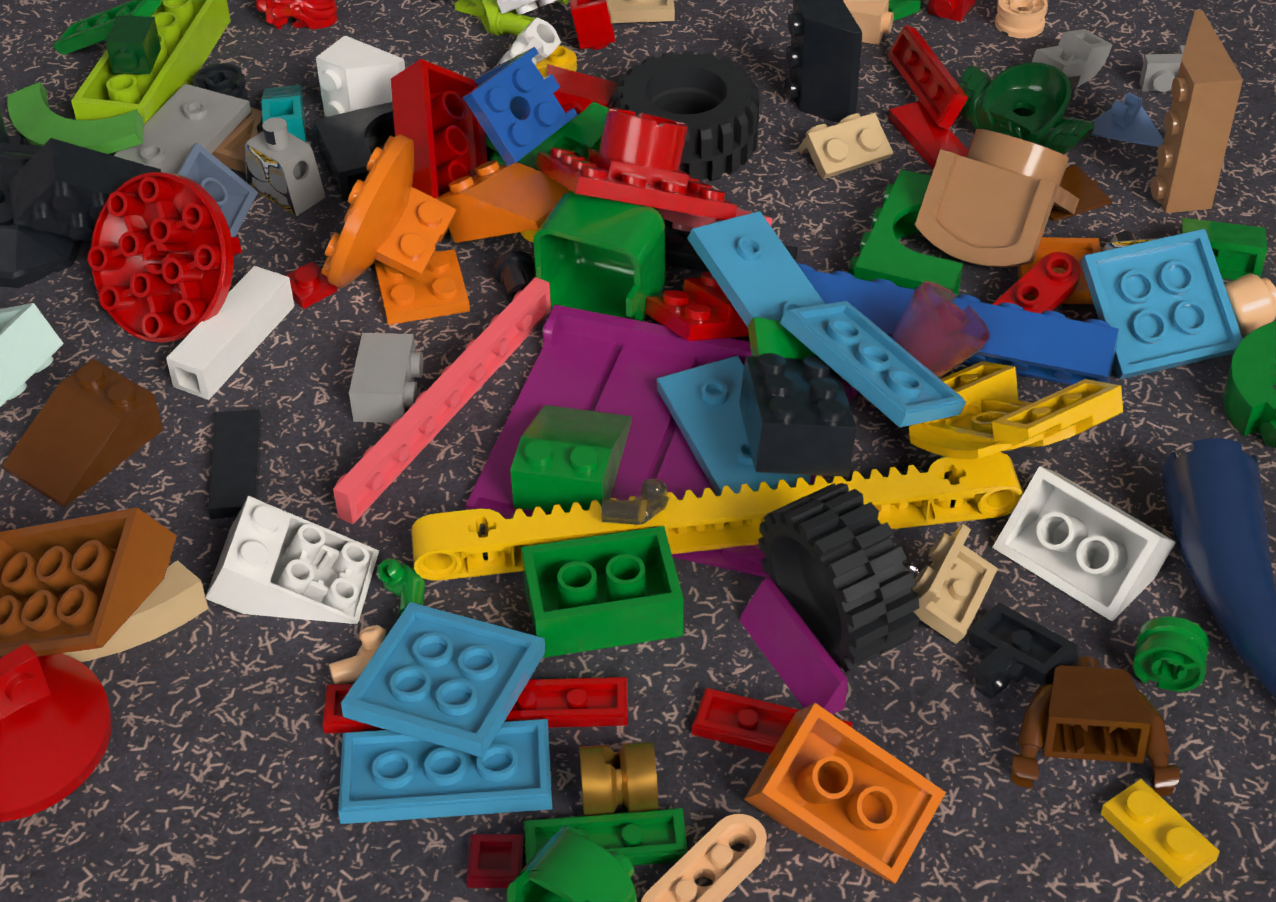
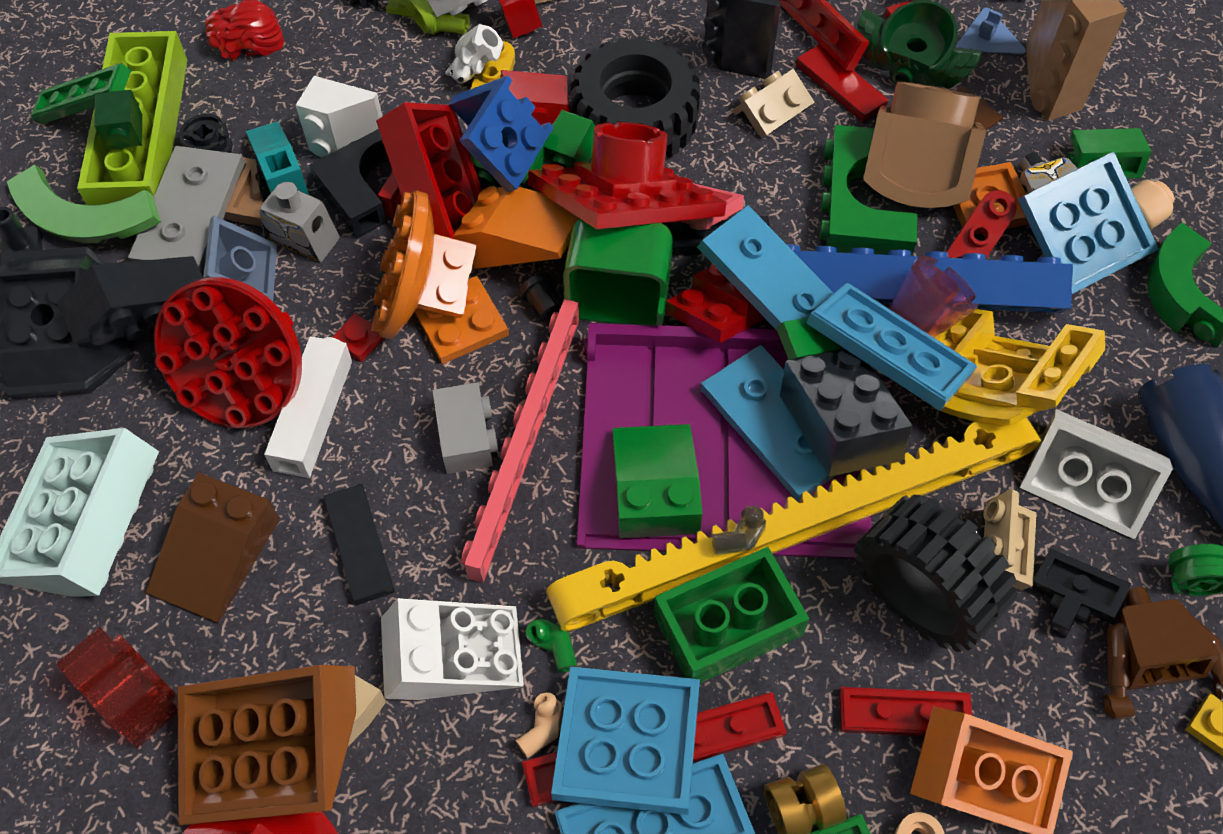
camera: 15 degrees left, 15 degrees up
magenta slope [739,578,848,714] -> none

